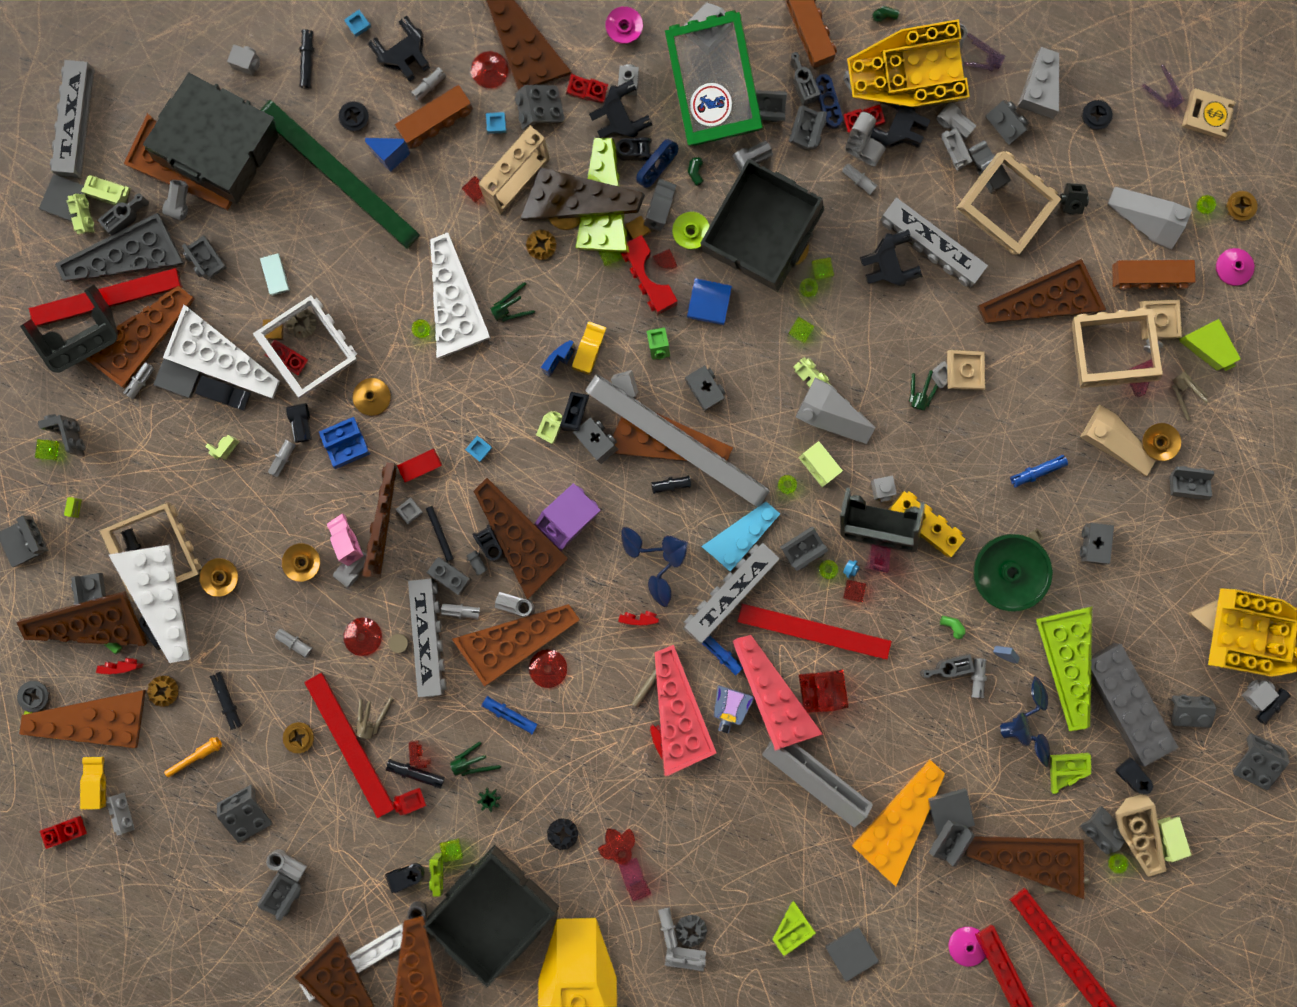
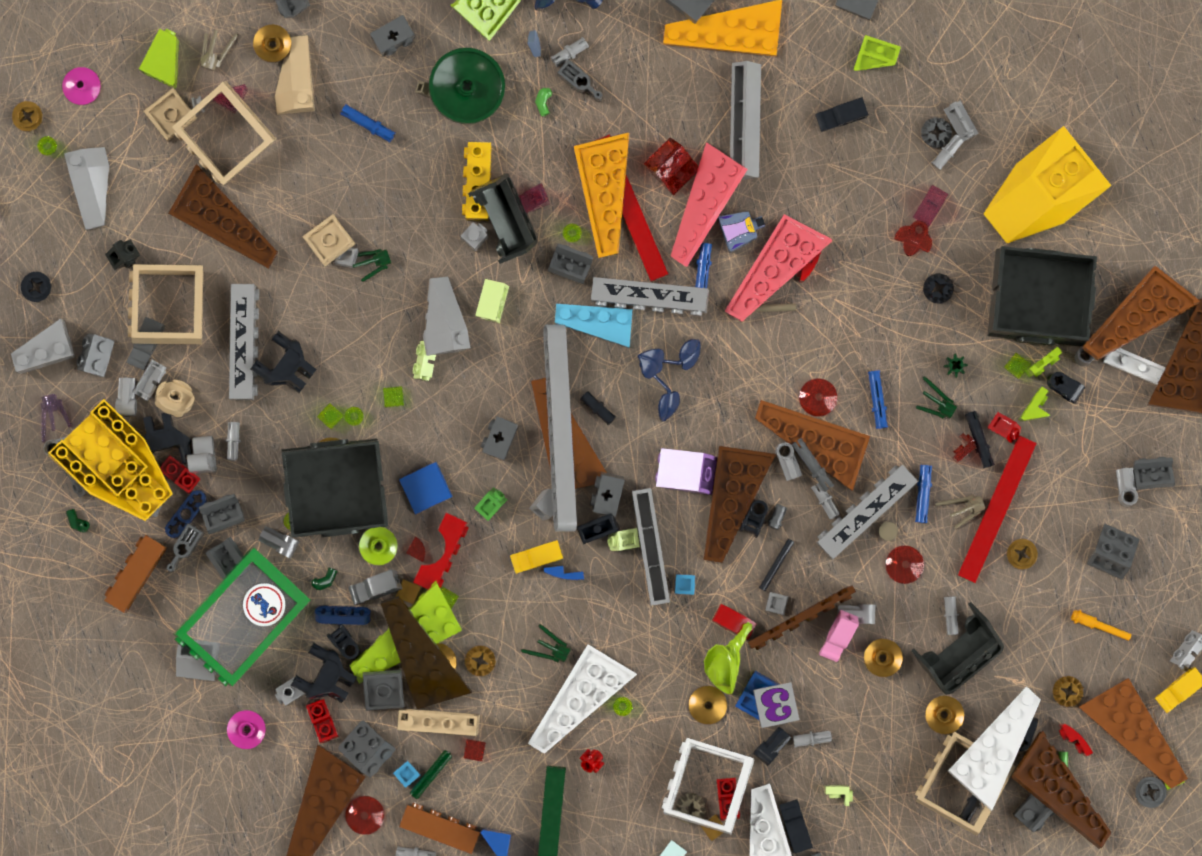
camera: 130 degrees left, 0 degrees up
black pin [209,672,243,730] -> none
dark grey brick [427,557,472,595] -> none
red slope [618,611,659,625] -> none
clear neon green plate [778,475,797,494] -> none
dark azure plate [843,560,860,578] -> none
clear red tile [843,579,866,603] -> none
dark orange brick [1112,260,1196,290] -> none
none -> tan plate [155,380,195,417]
none -> dark grey tile [363,670,405,711]
none -> dark green axle [410,750,452,799]
none -> light orange wing [574,133,630,258]
none -> red gear [579,749,605,773]
none -> light grey brick [632,488,670,606]
none -> lime hat [704,622,752,695]
none -> tile [753,682,799,728]
none -> dark grey pin [791,438,834,492]
none -> black piece [815,97,869,132]
none -> pearl dark grey windscreen [911,602,1004,695]
none -> blue pin [915,465,932,523]
none -> lime slope [1018,387,1050,422]

